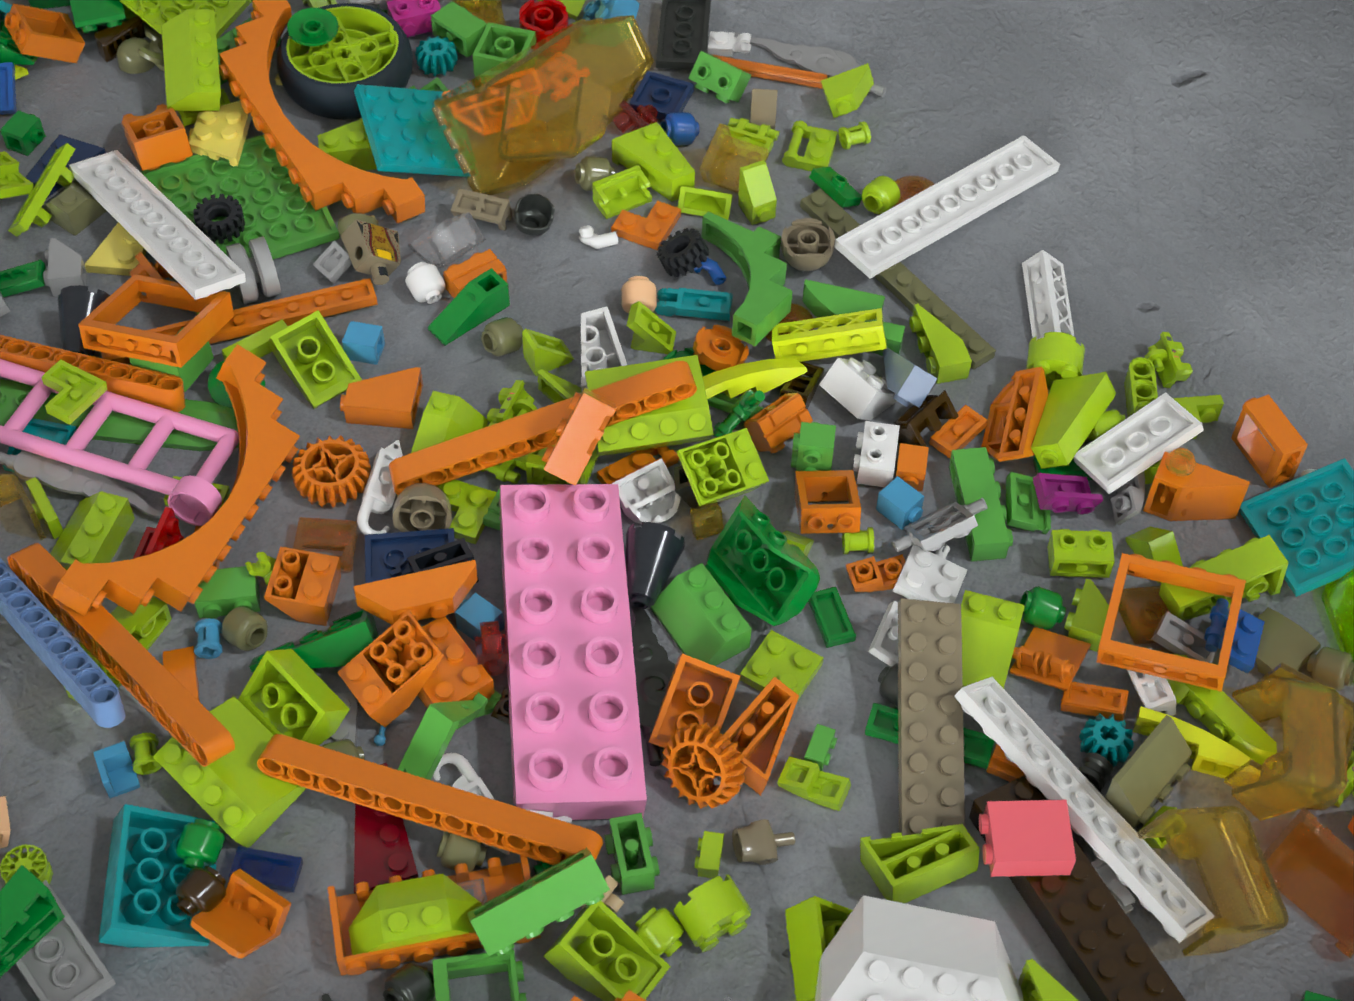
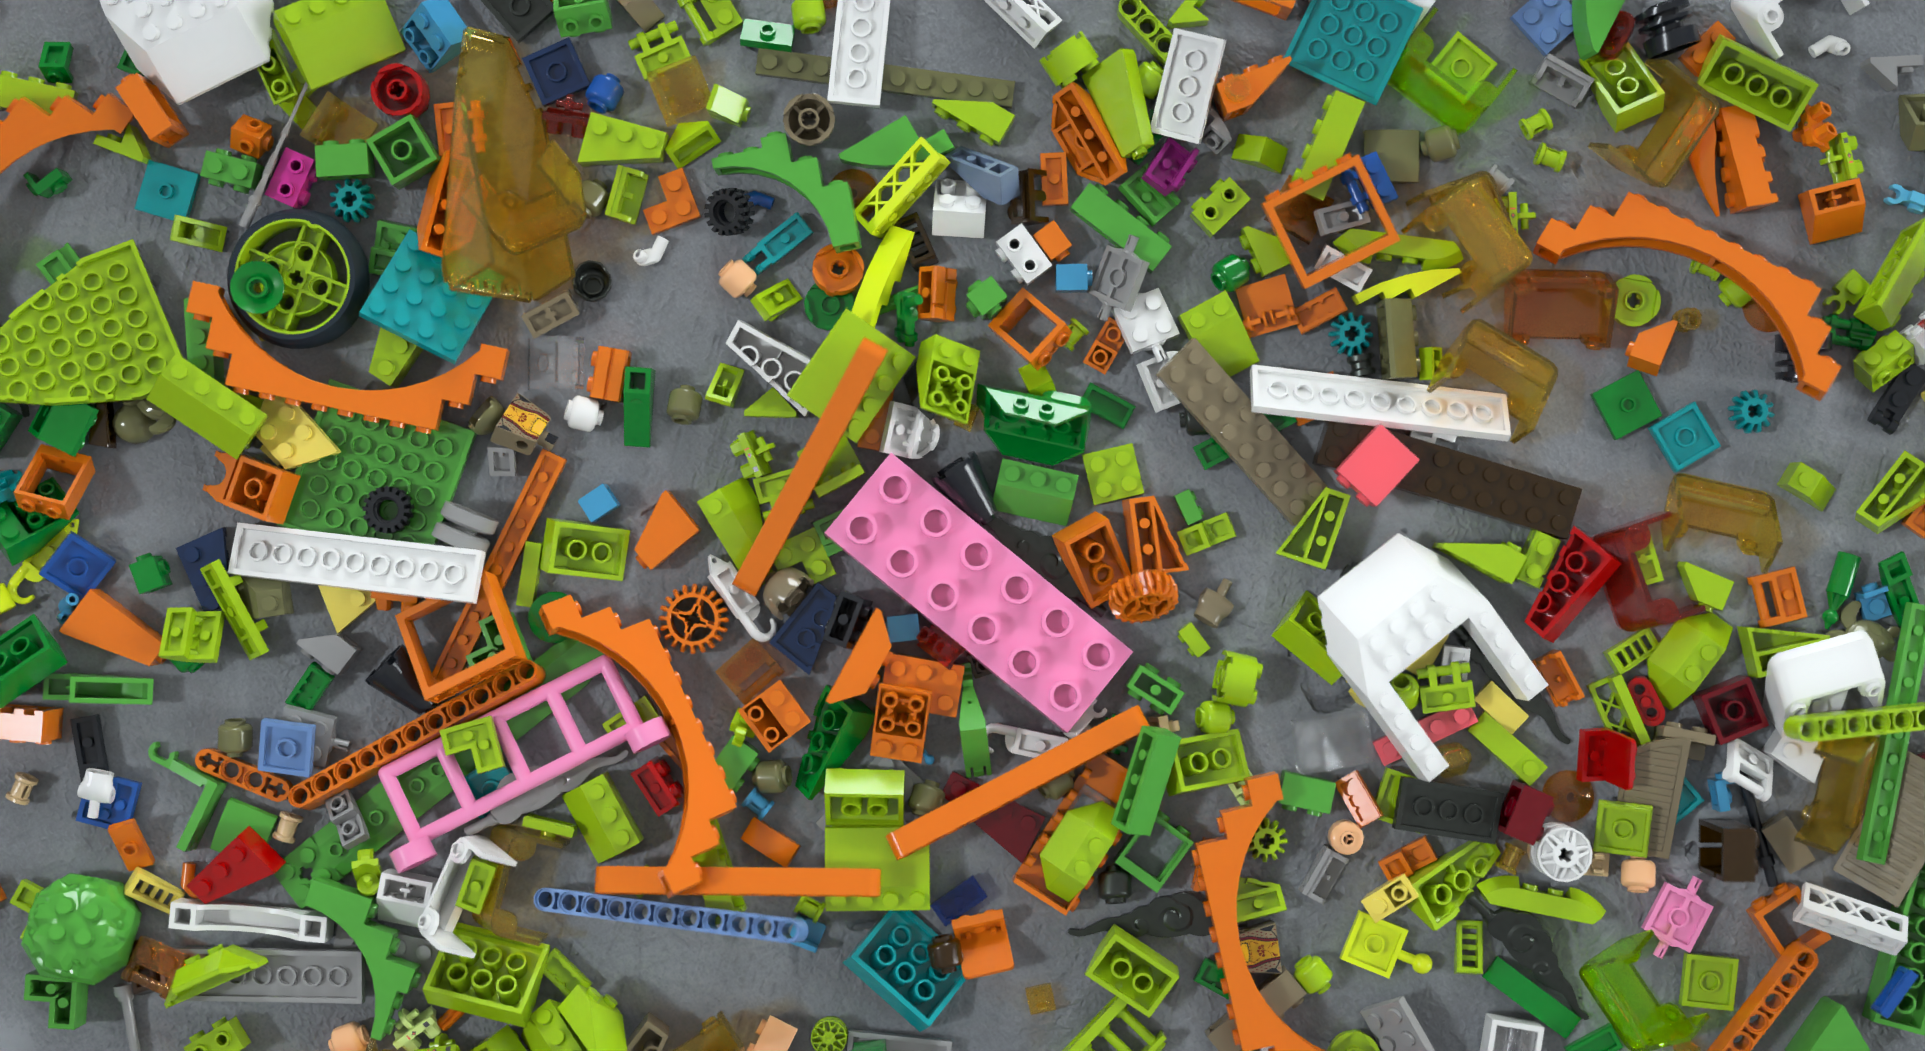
camera: 45 degrees left, 35 degrees up
green head [176,819,225,869] -> none
wedge [541,388,616,486] -> none

